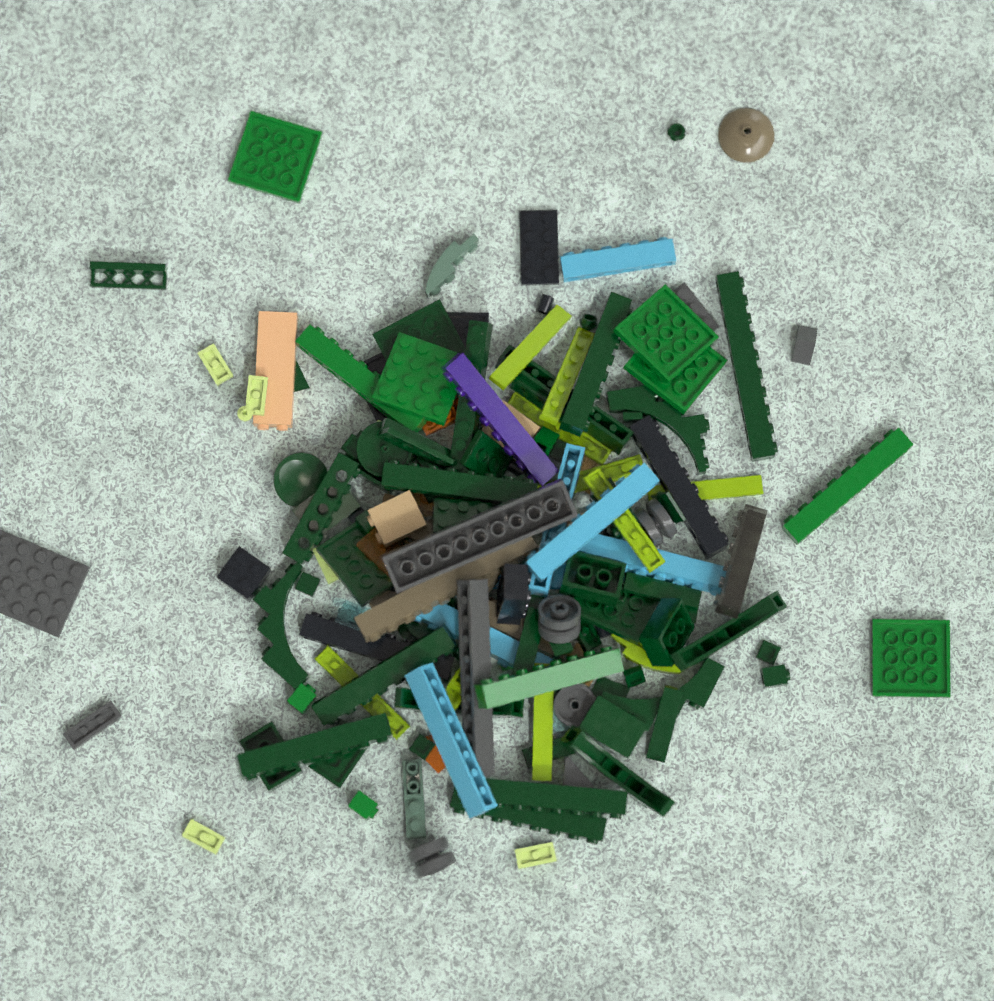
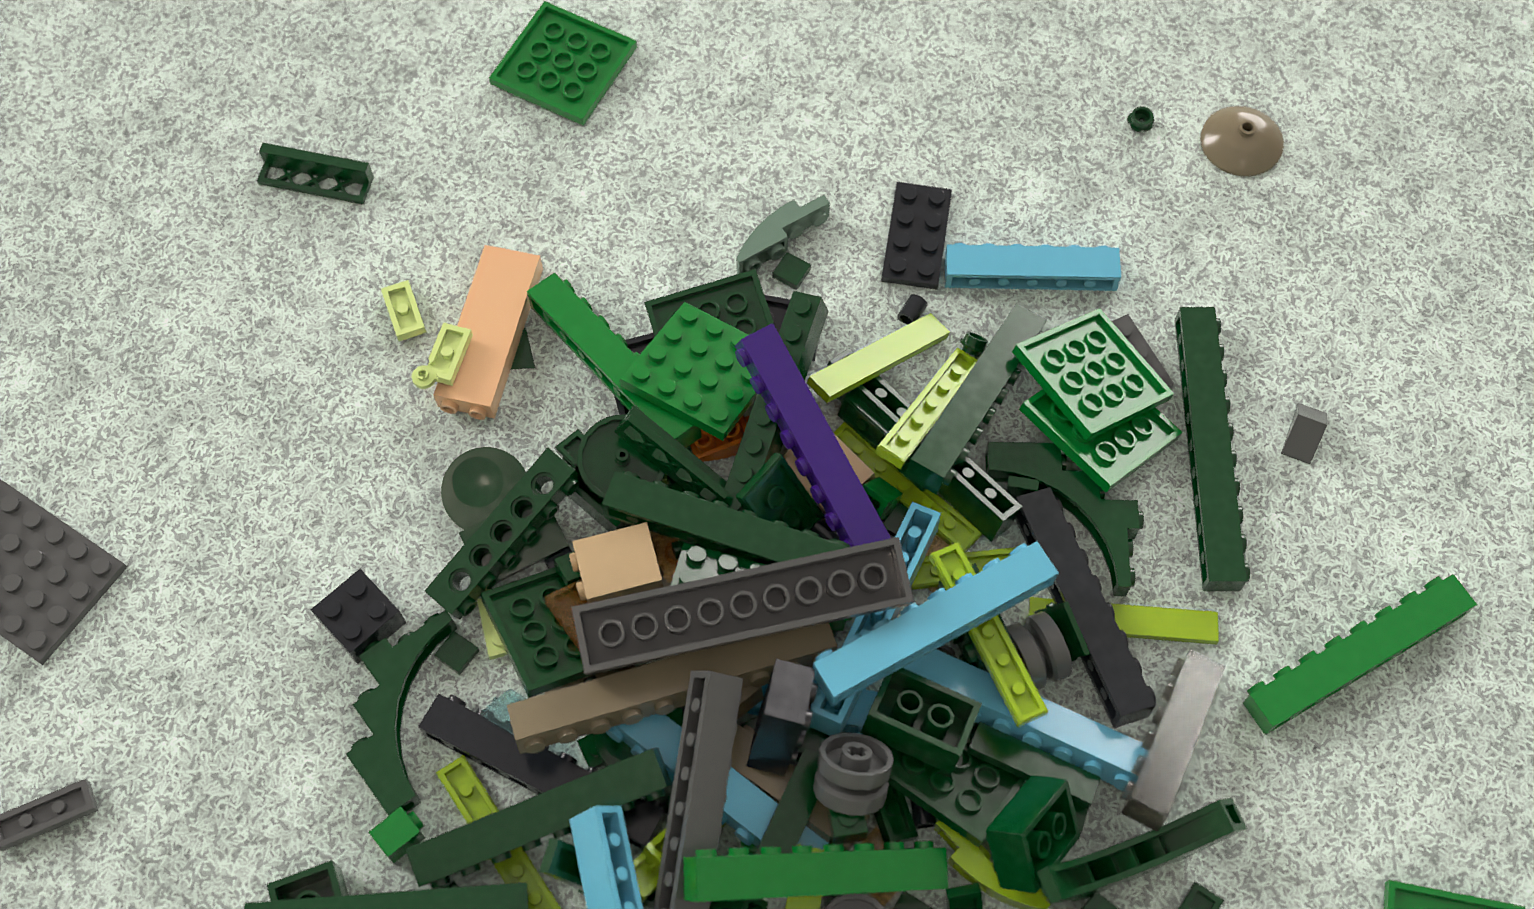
camera: 10 degrees right, 15 degrees down
none -> dark green tile [772,252,811,290]

